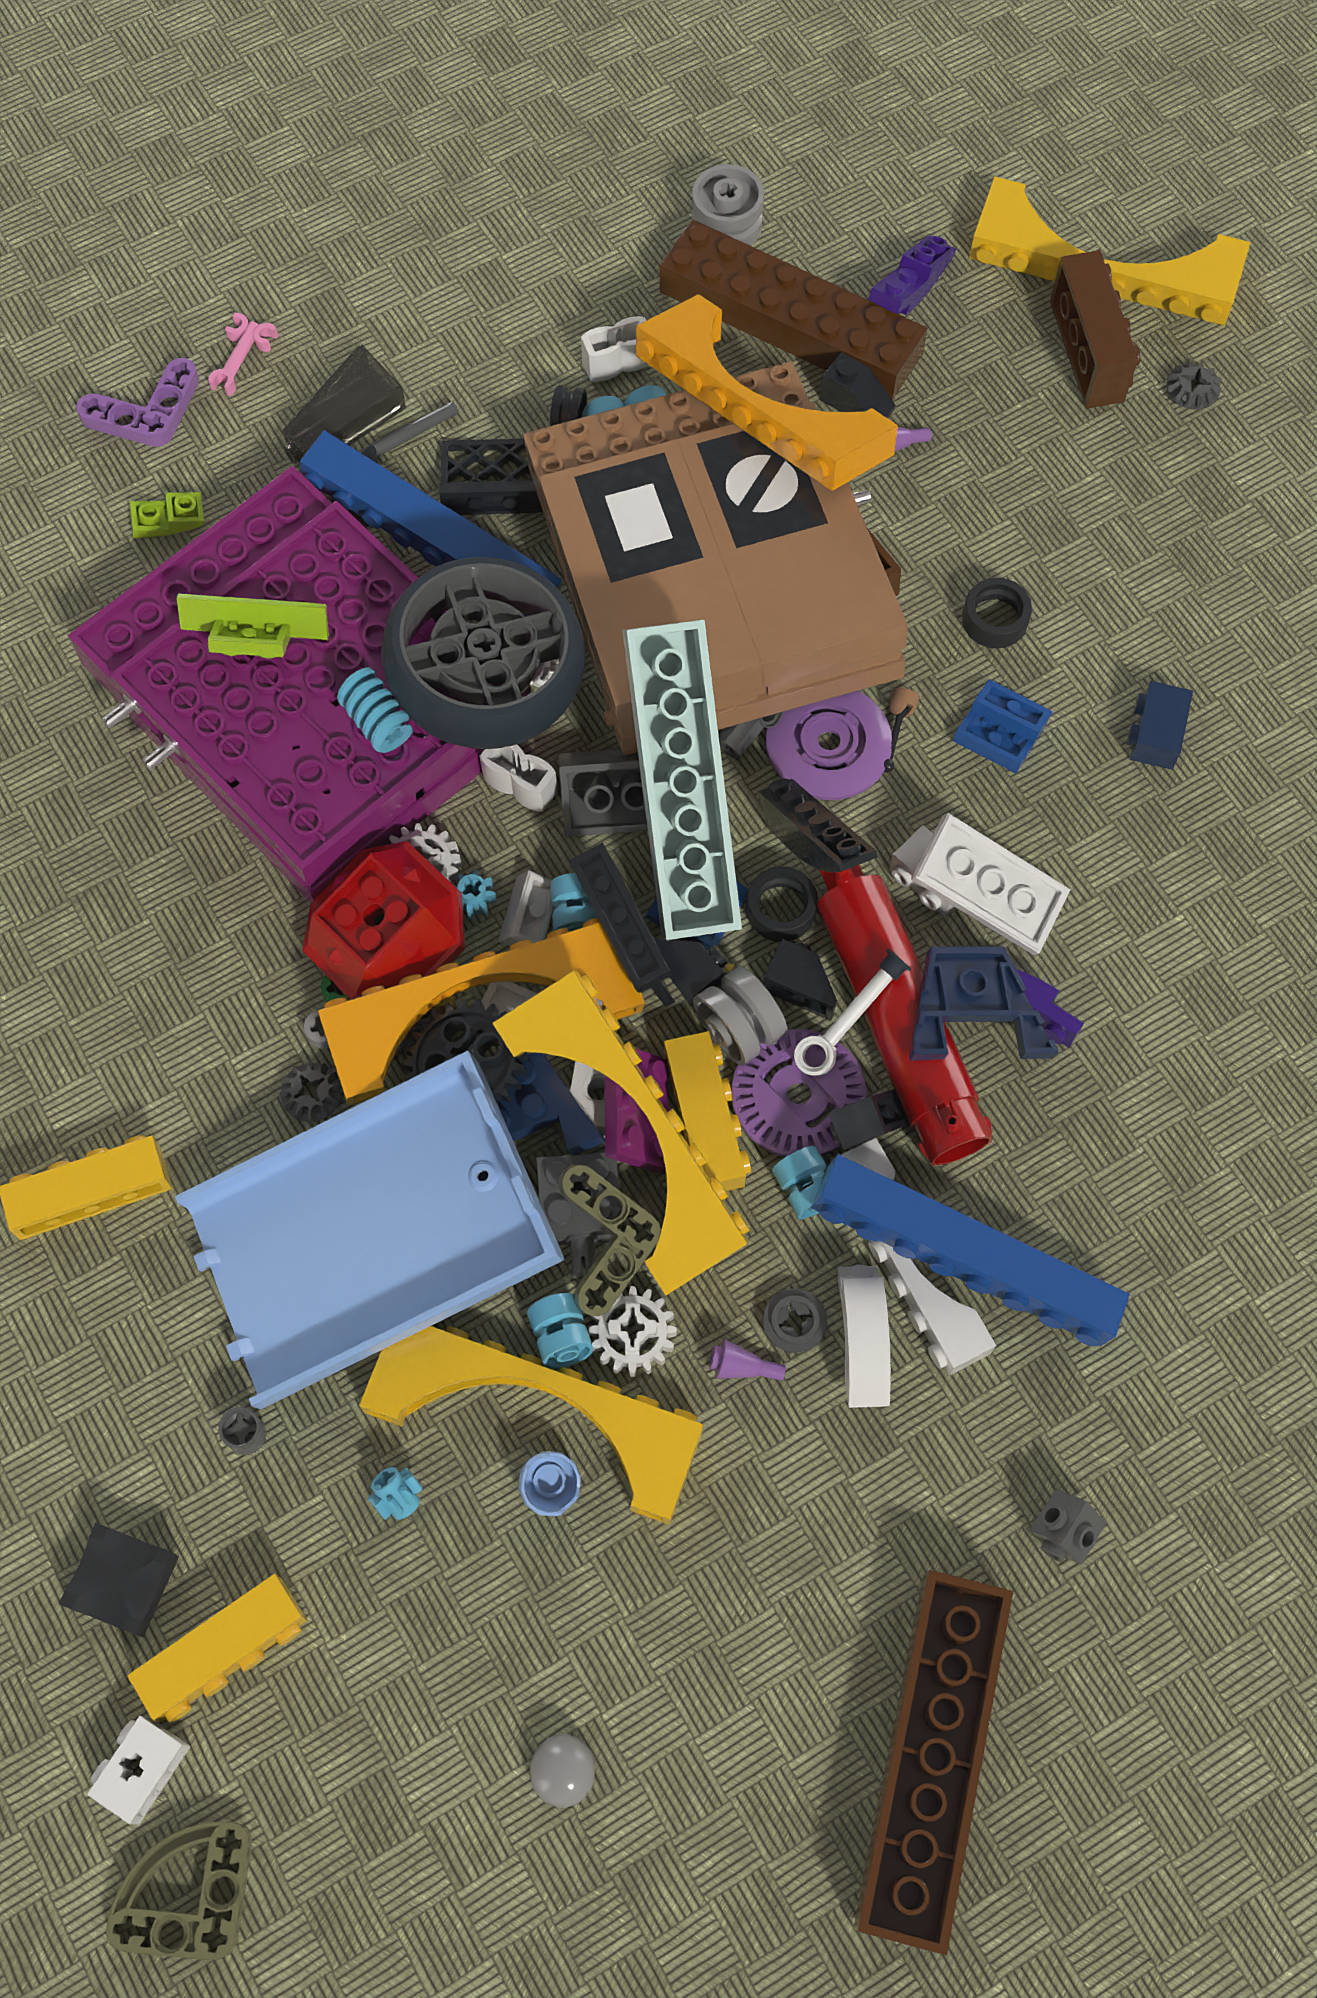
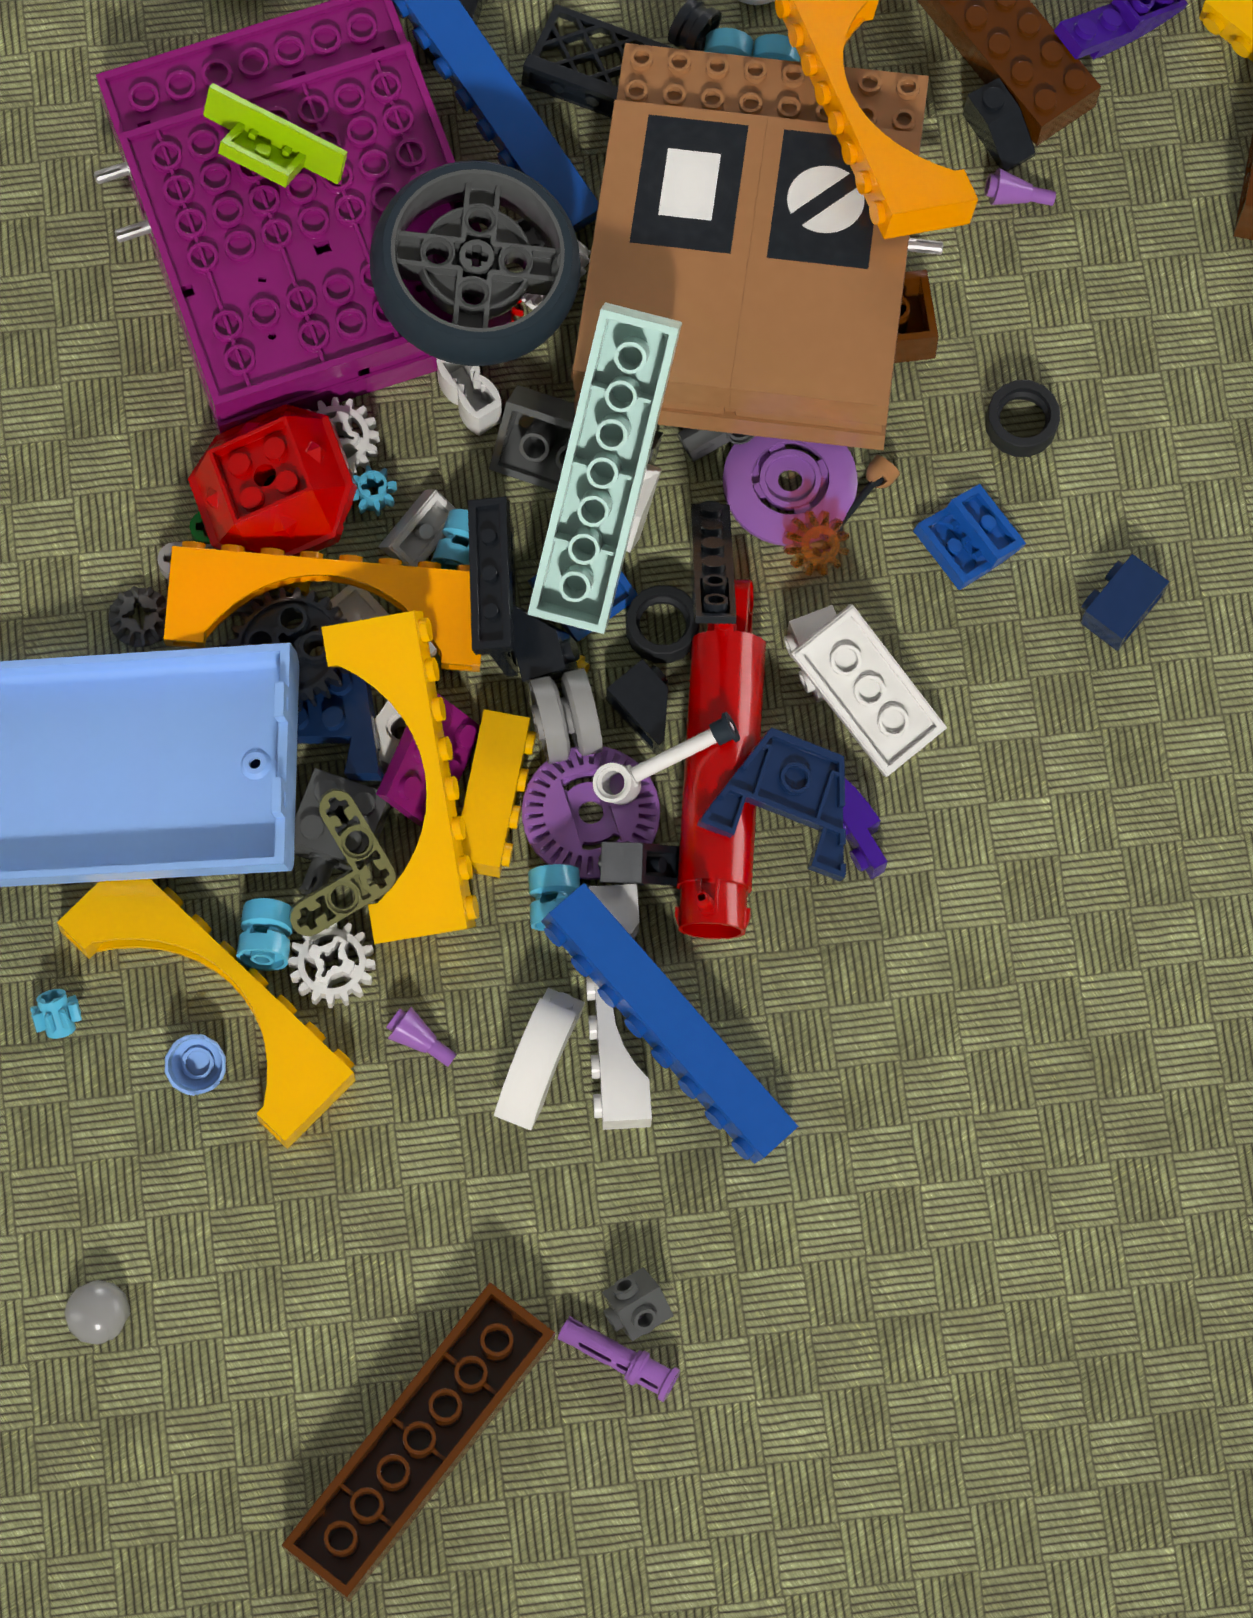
camera: 20 degrees right, 5 degrees up
medium azure piece [337,667,413,753] -> none
dark grey gear [763,1289,827,1354] -> none
none -> medium lavender pin [558,1316,681,1402]
none -> clear orange gear [783,510,849,576]

